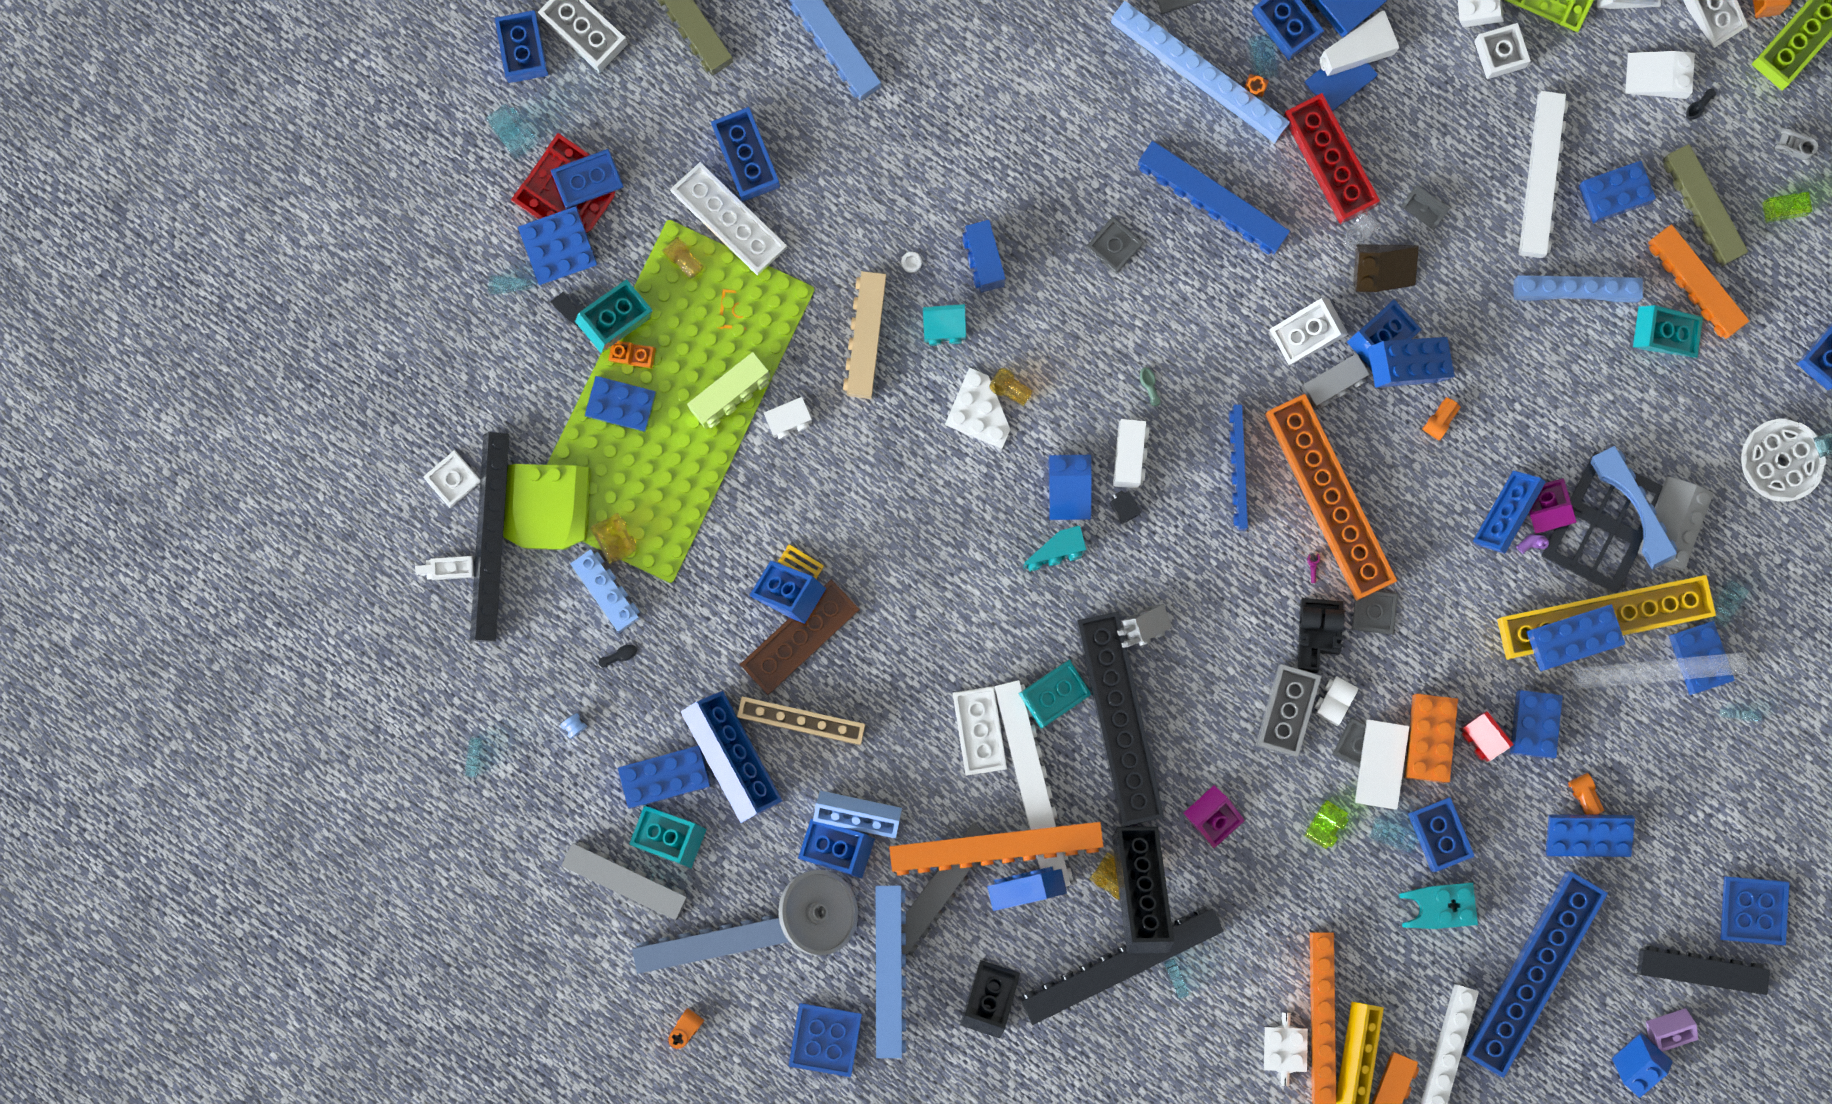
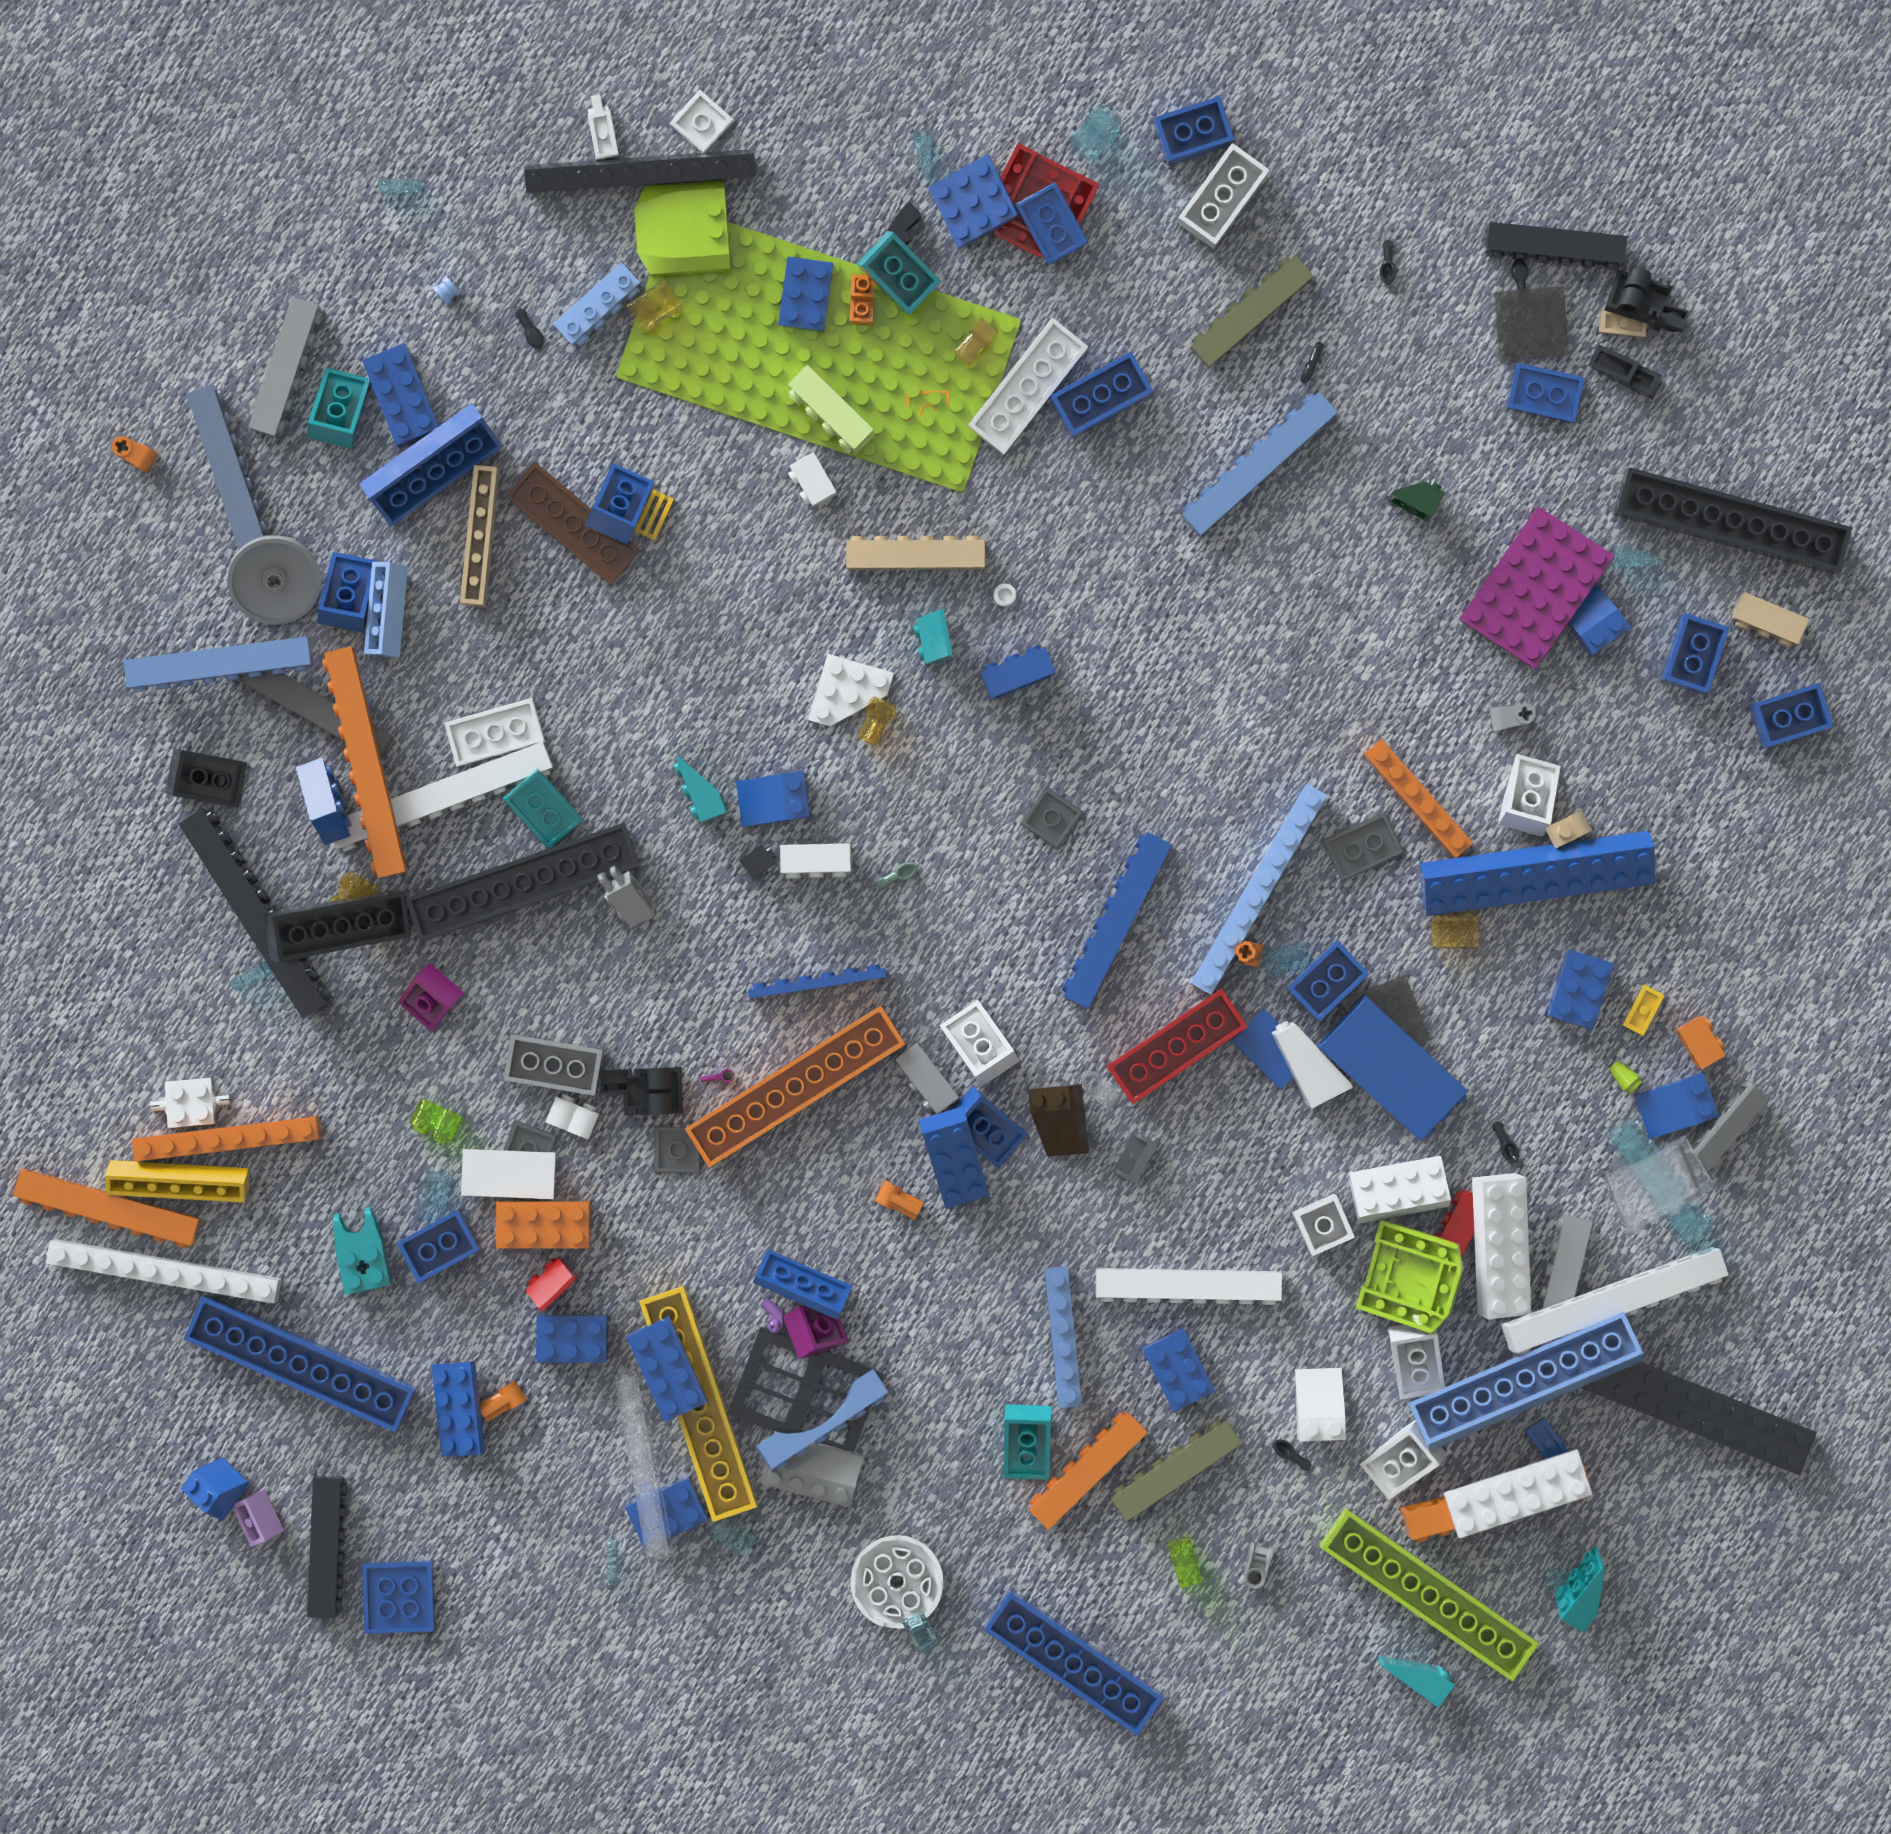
camera: 85 degrees right, 5 degrees up
blue plate [788,1003,862,1077] -> none

